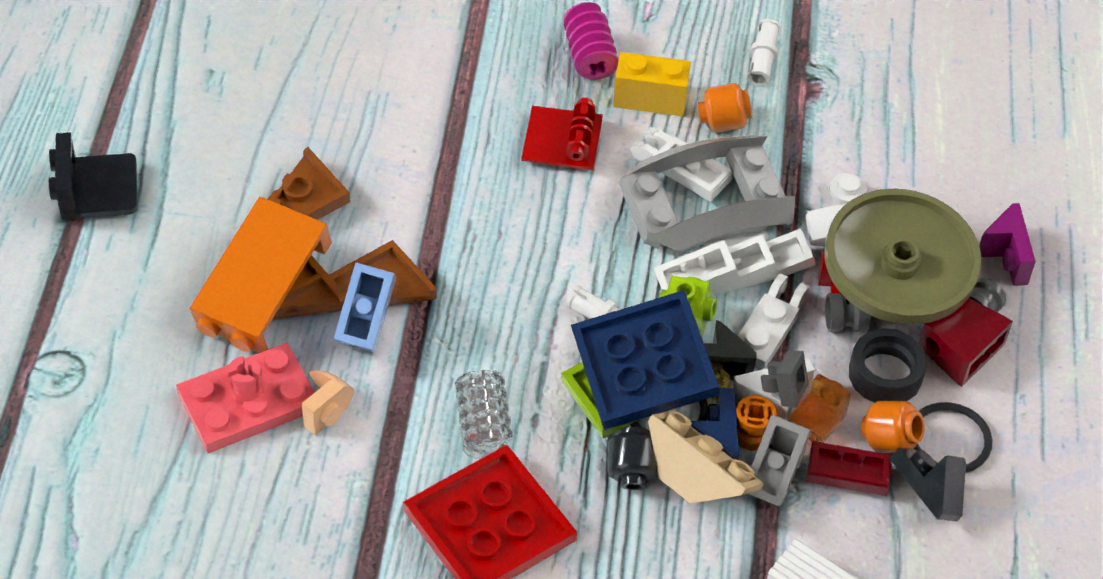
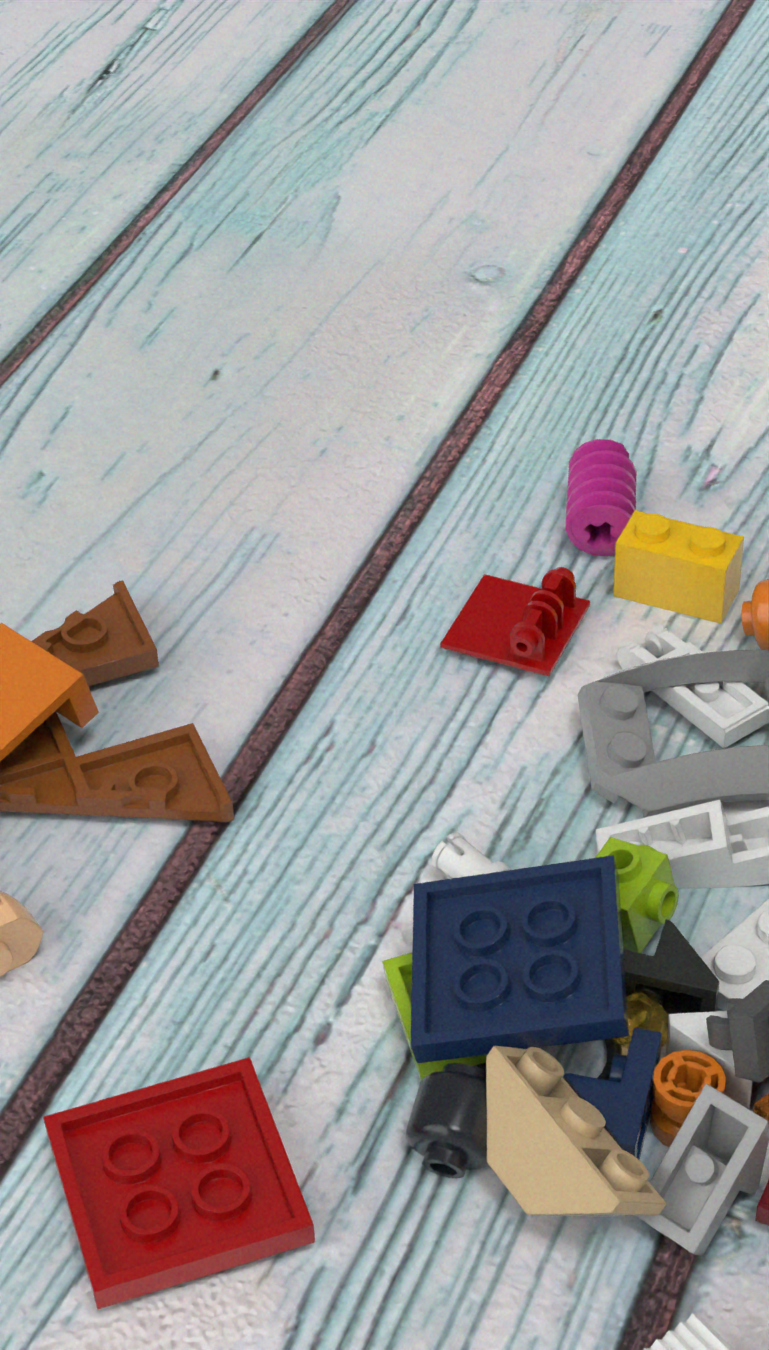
camera: 20 degrees right, 10 degrees down
light blue brick [334,263,397,353] -> none
clear piece [455,370,513,459] -> none

